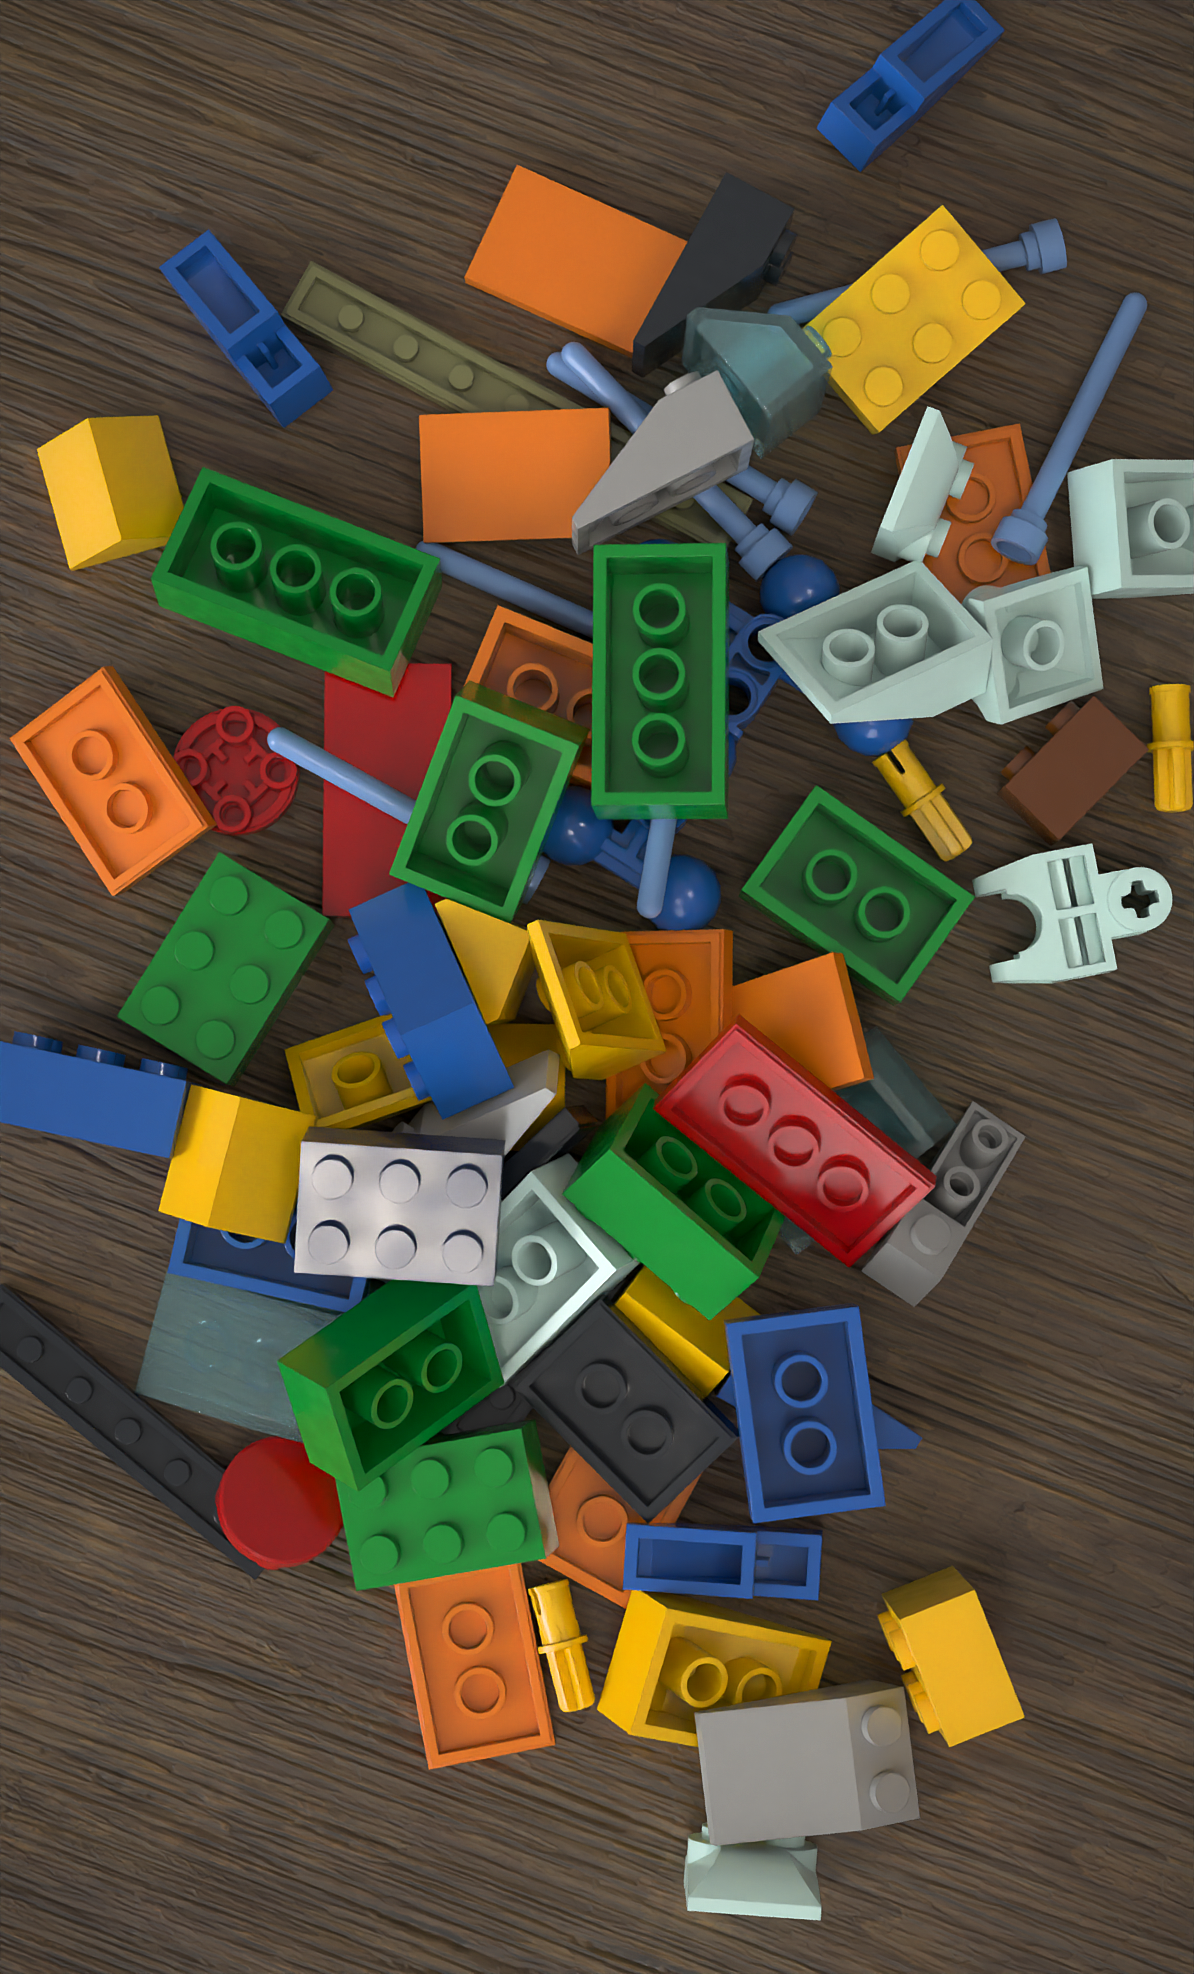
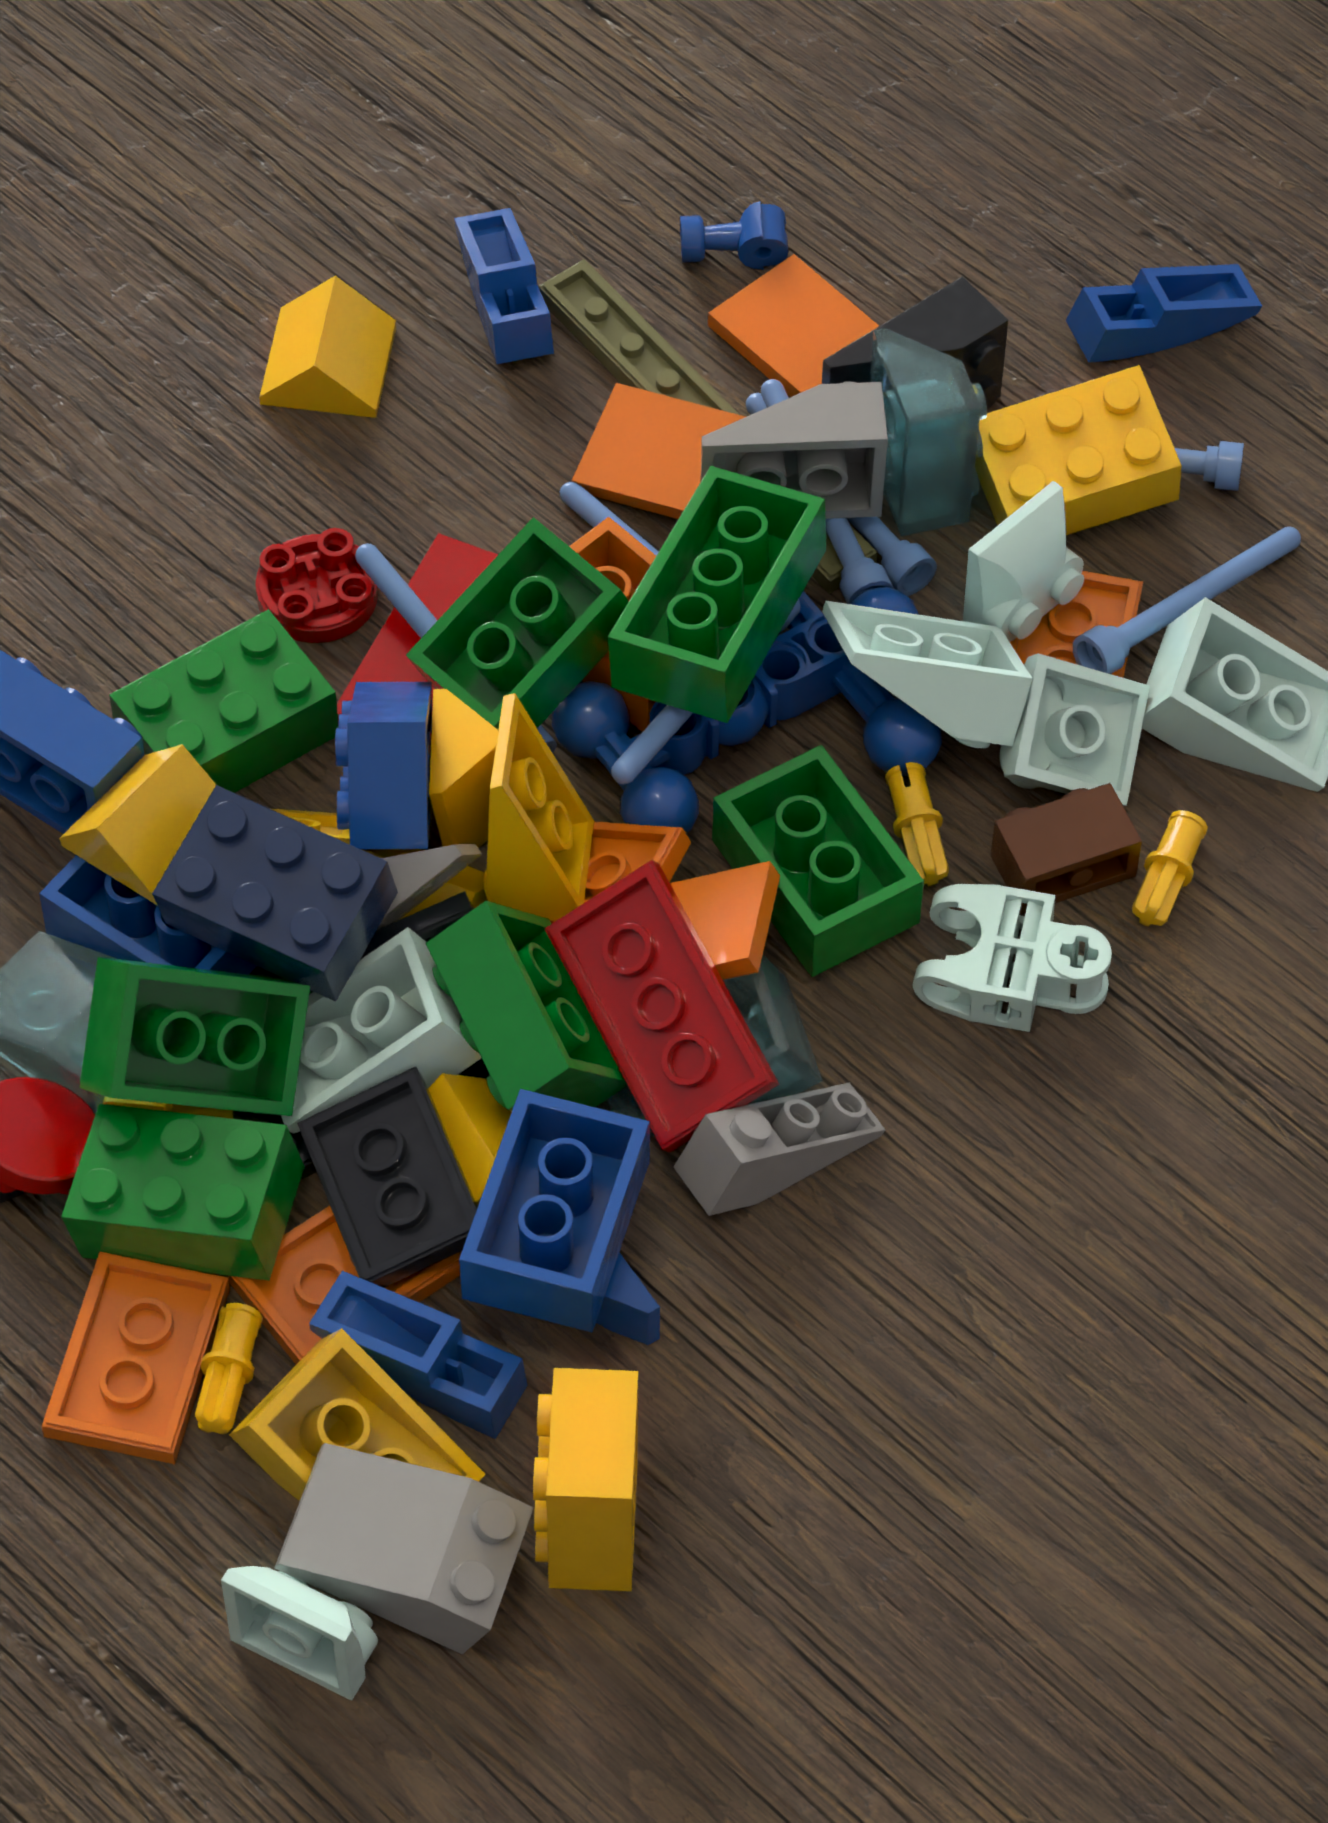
camera: 25 degrees right, 30 degrees down
orange tile [9,666,217,896] -> none
green brick [151,467,442,697] -> none
none -> blue leg [680,201,789,270]

